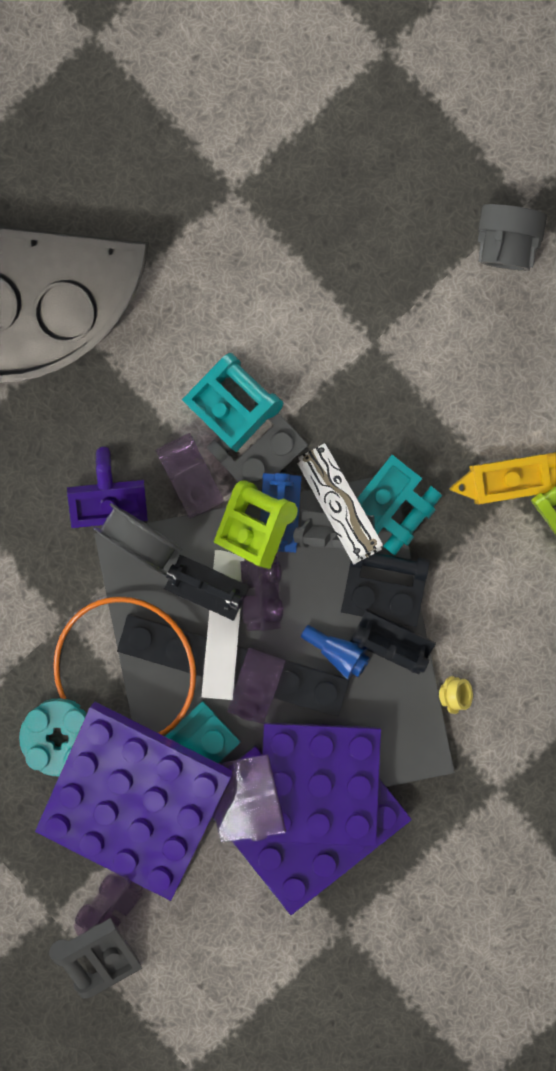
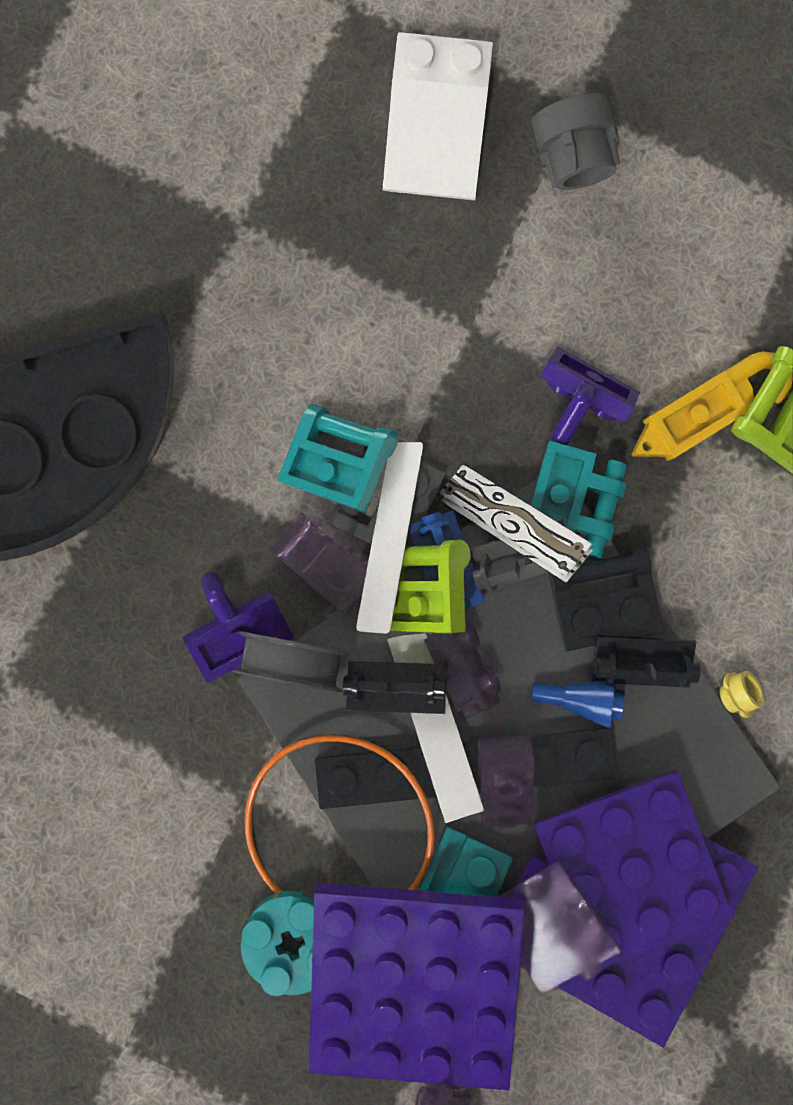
camera: 15 degrees left, 5 degrees down
none -> white sticker [356,442,423,634]
none -> white slope [383,32,493,200]
none -> dark purple plate [540,346,640,445]

